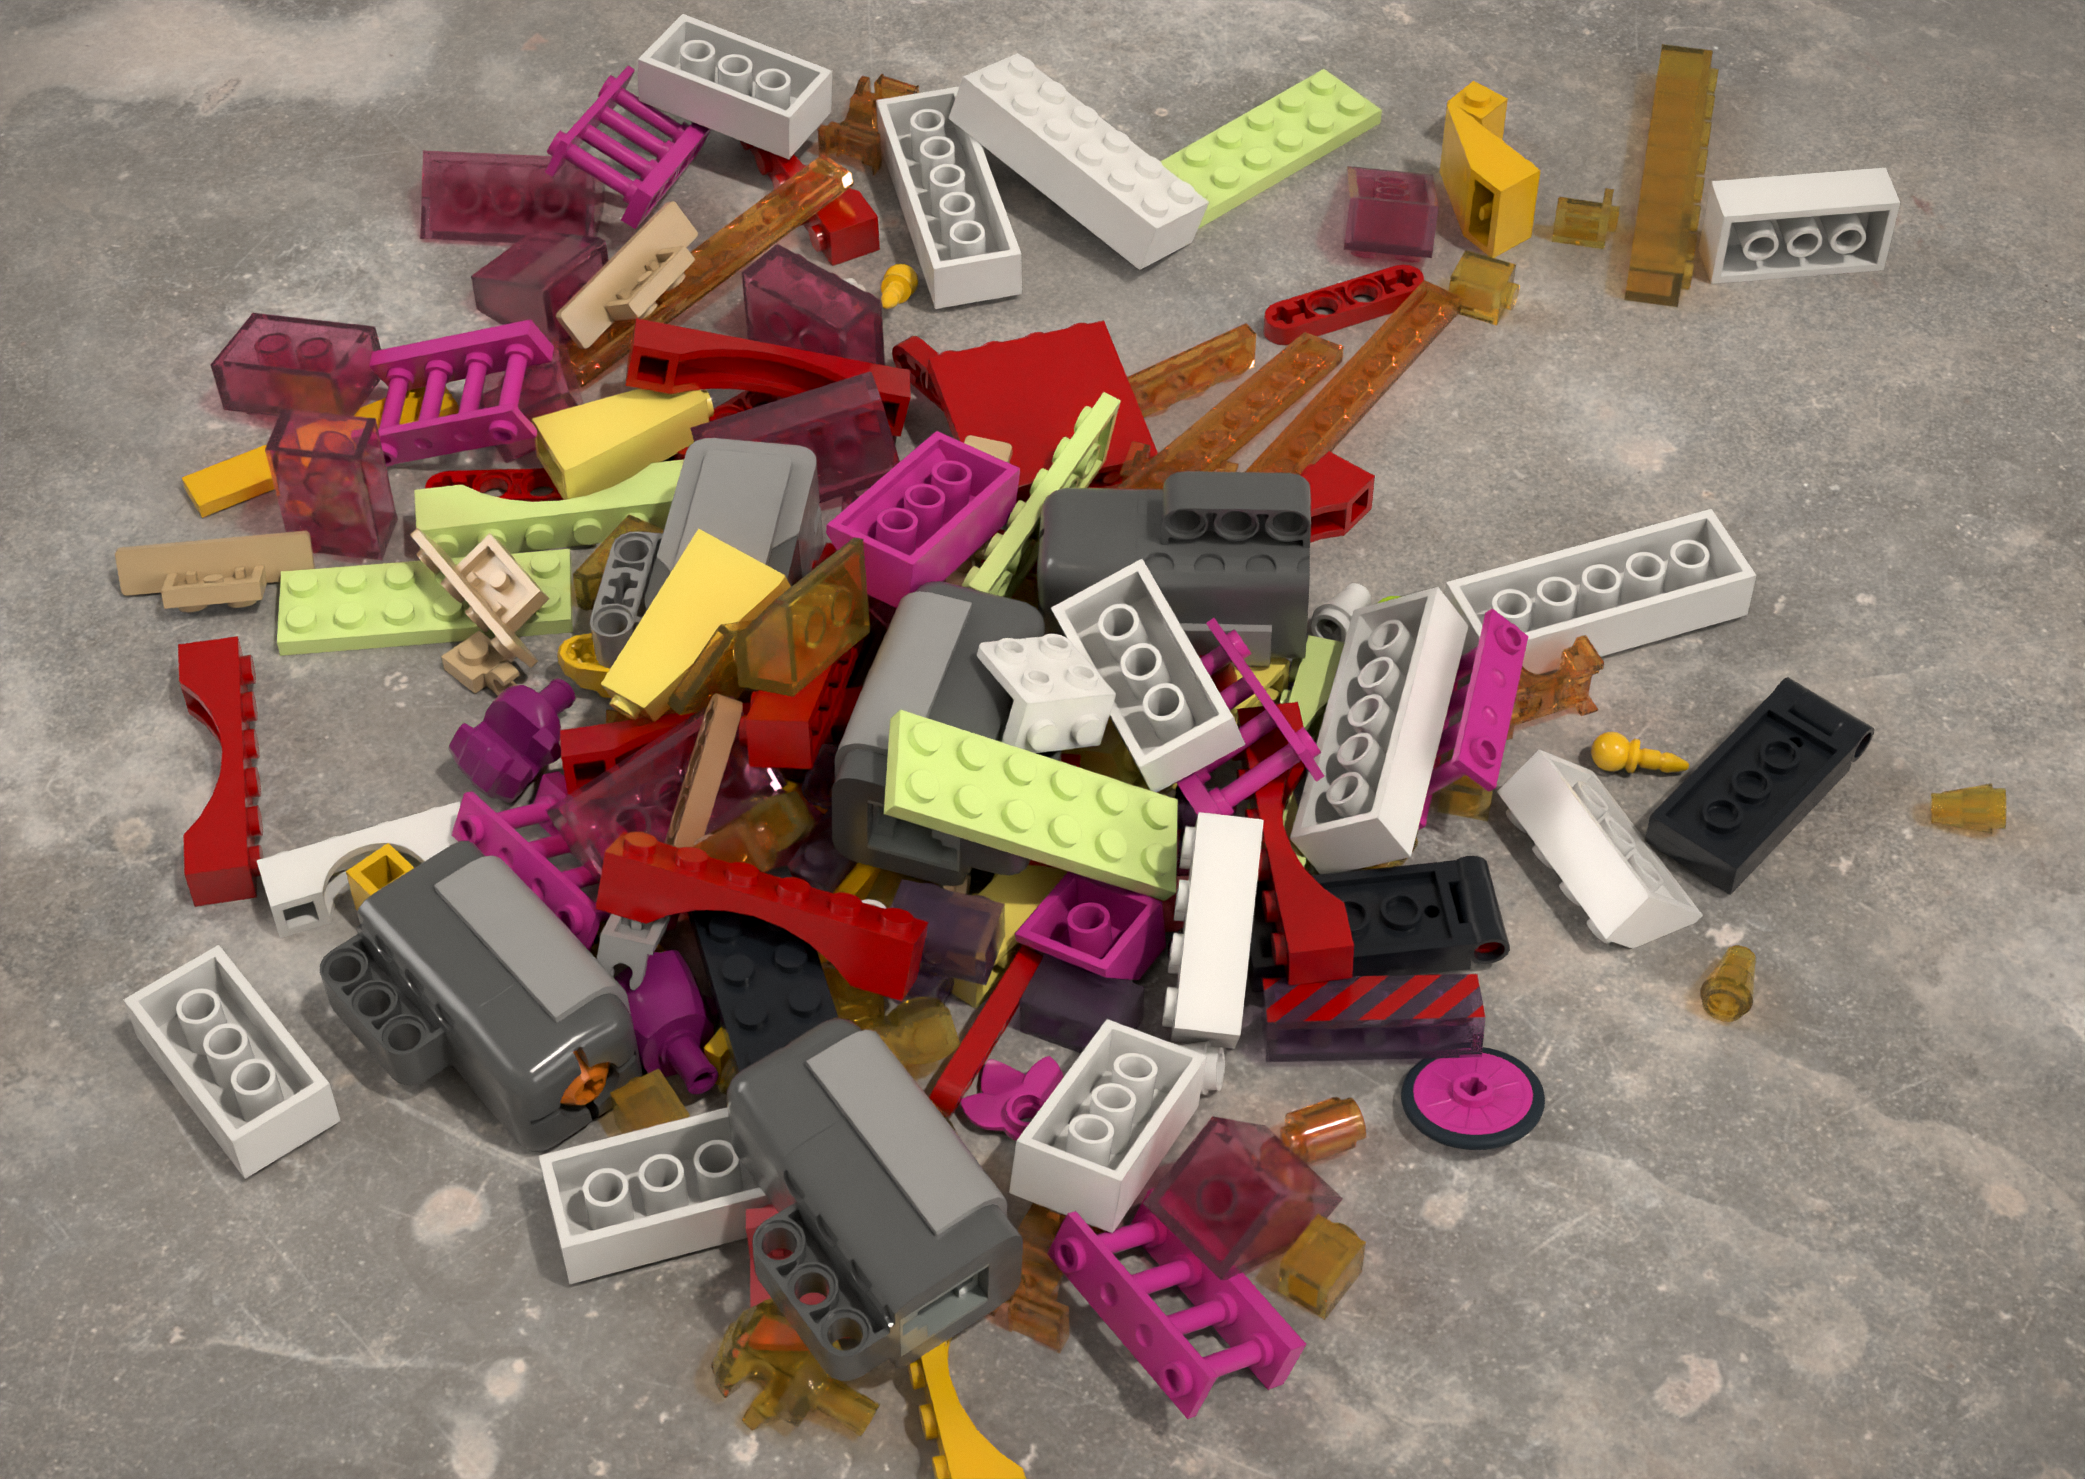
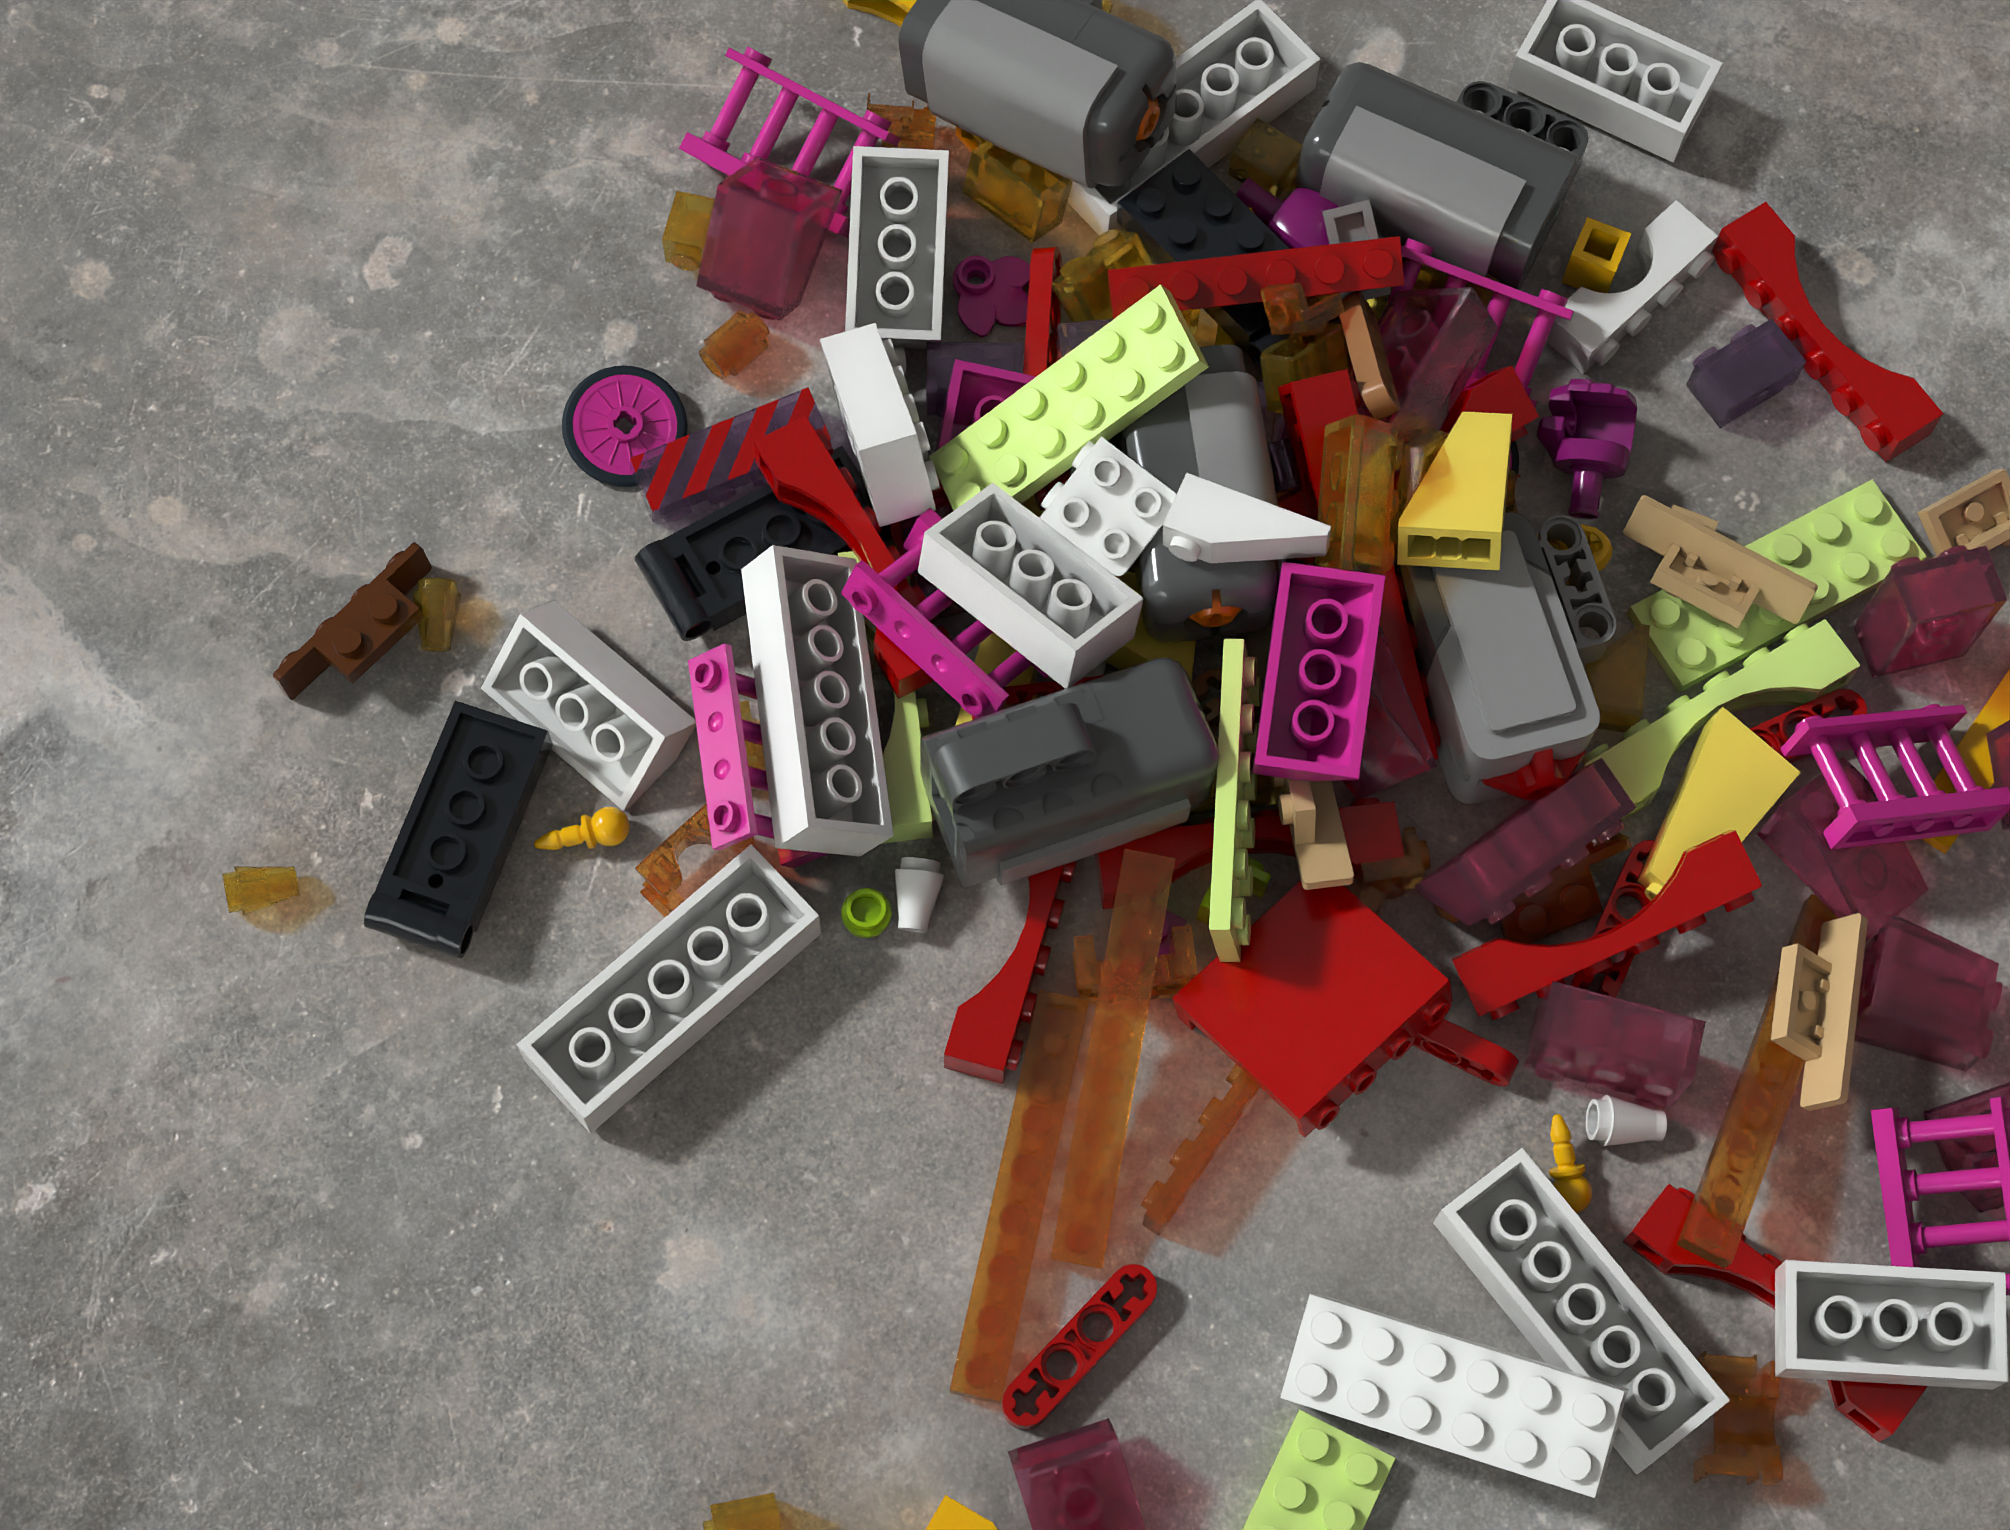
camera: 155 degrees right, 20 degrees up
clear yellow brick [1446,250,1520,325] -> none
none -> reddish brown bracket [273,542,432,700]
none -> white slope [1163,473,1331,563]
none -> clear purple brick [1686,318,1806,428]

